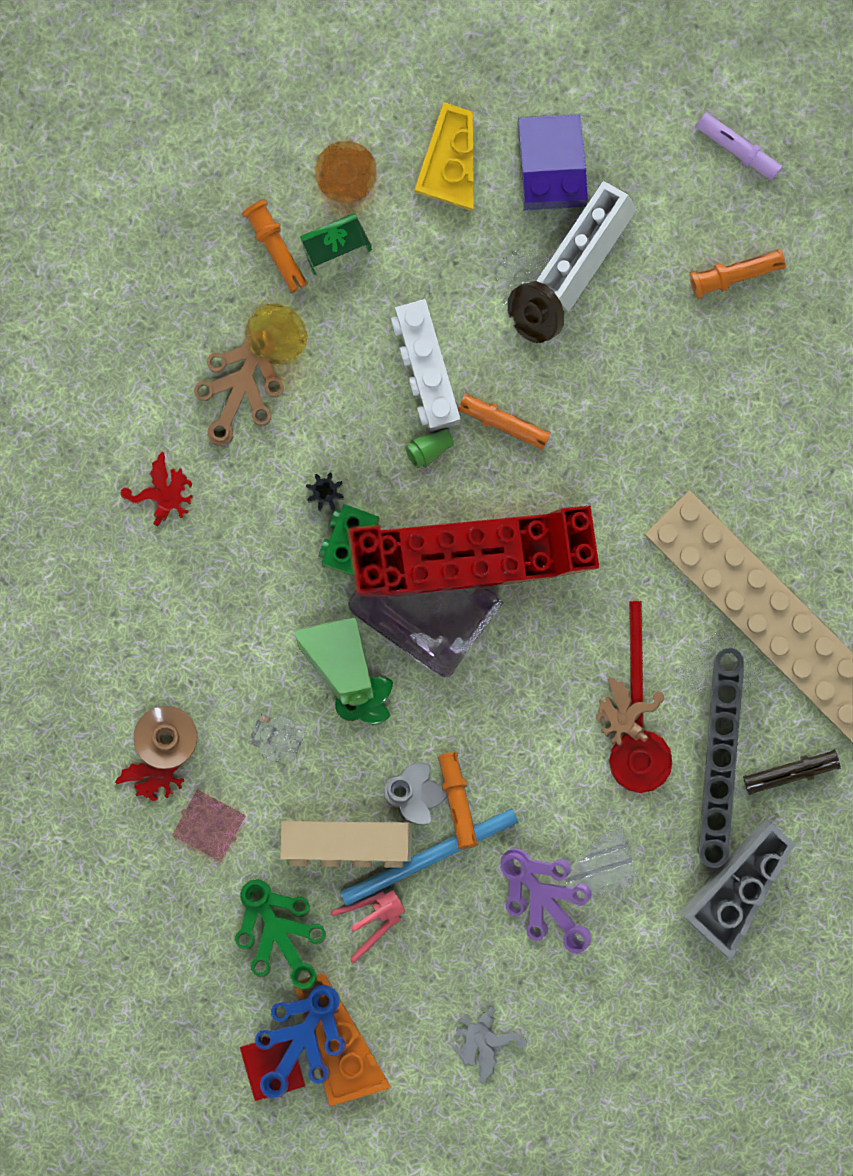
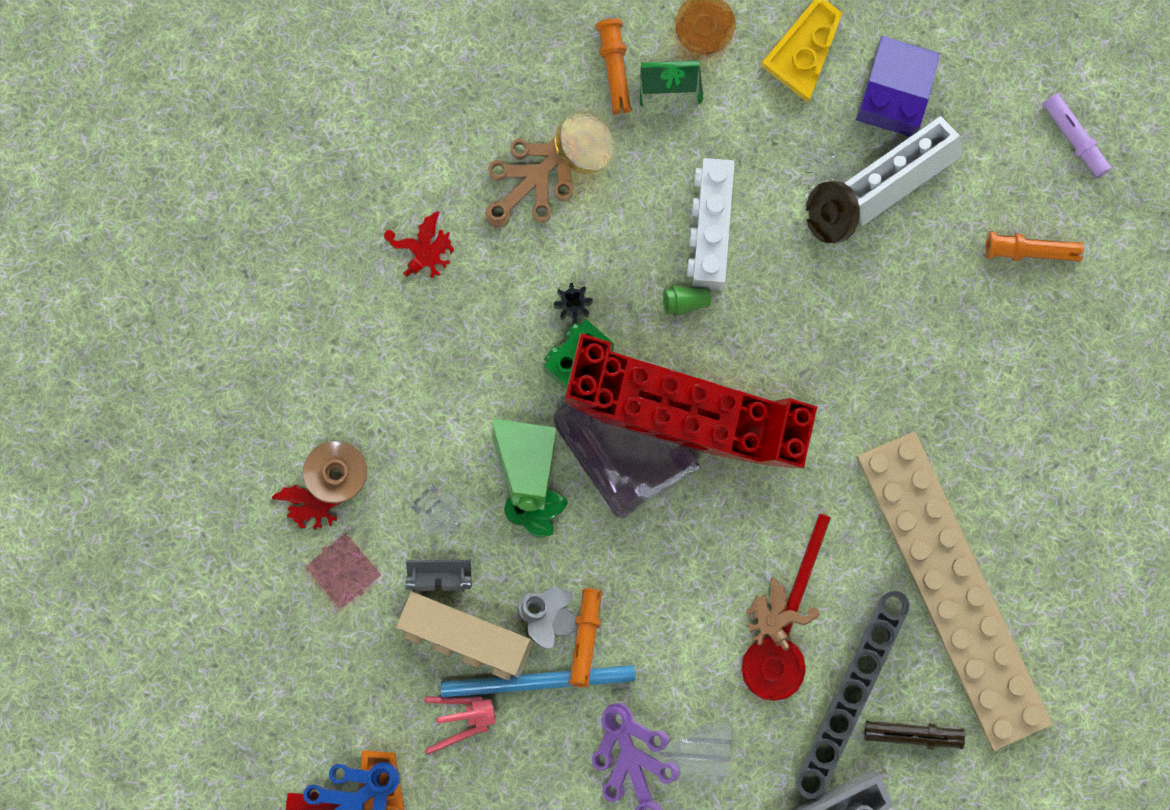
camera: 20 degrees right, 5 degrees down
green plant [235,880,326,991] -> none
orange pin [458,393,551,451] -> none
none -> dark grey hinge [406,560,472,593]

